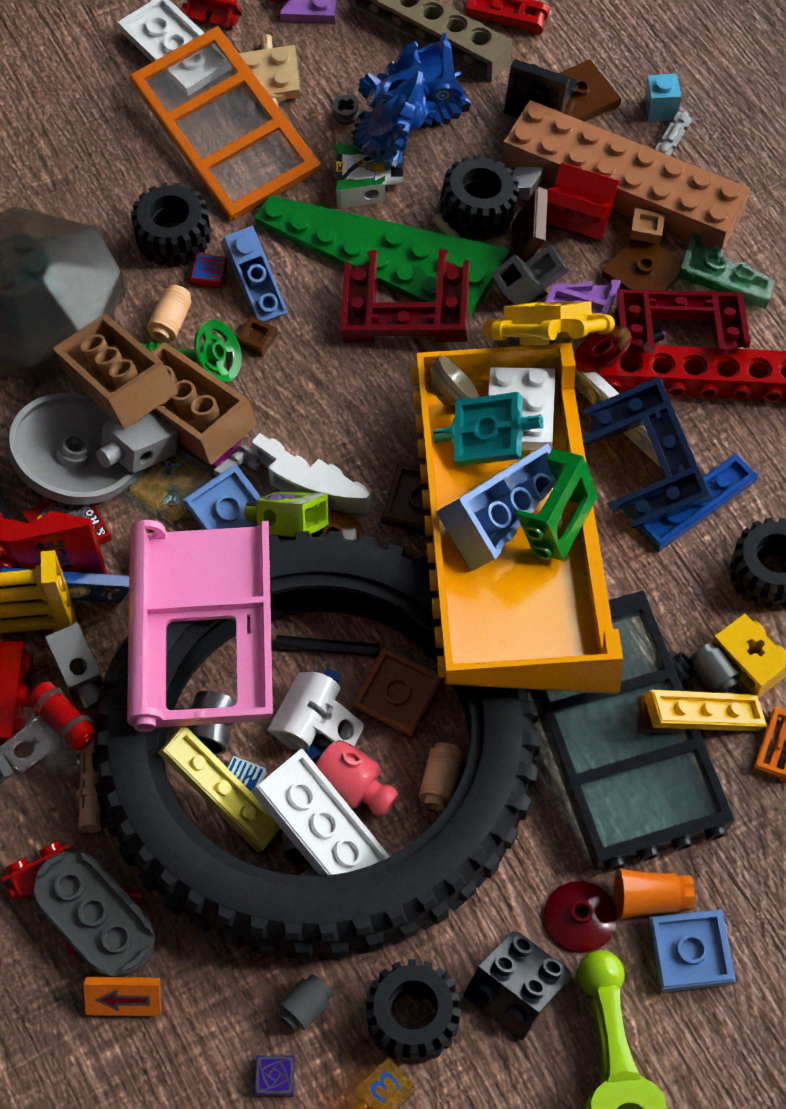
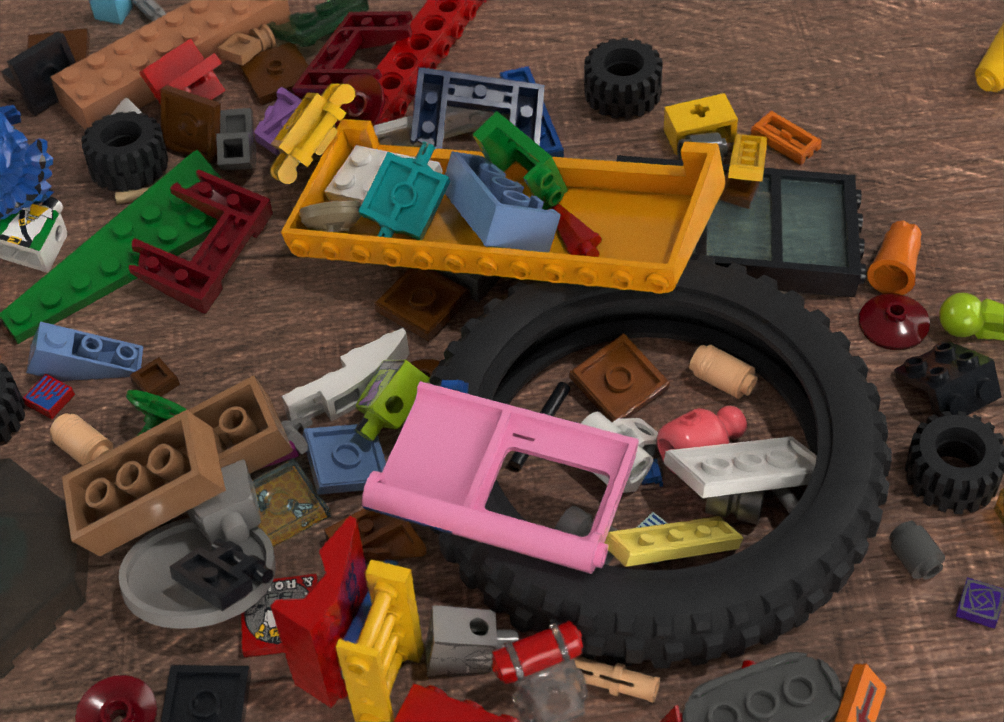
camera: 65 degrees left, 10 degrees down
medium blue plate [649,909,736,993] -> none
none -> black plate [169,538,274,611]
none -> medium nougat bush [249,24,276,53]
none -> blue piece [441,380,469,394]
none -> red bar [551,203,602,257]

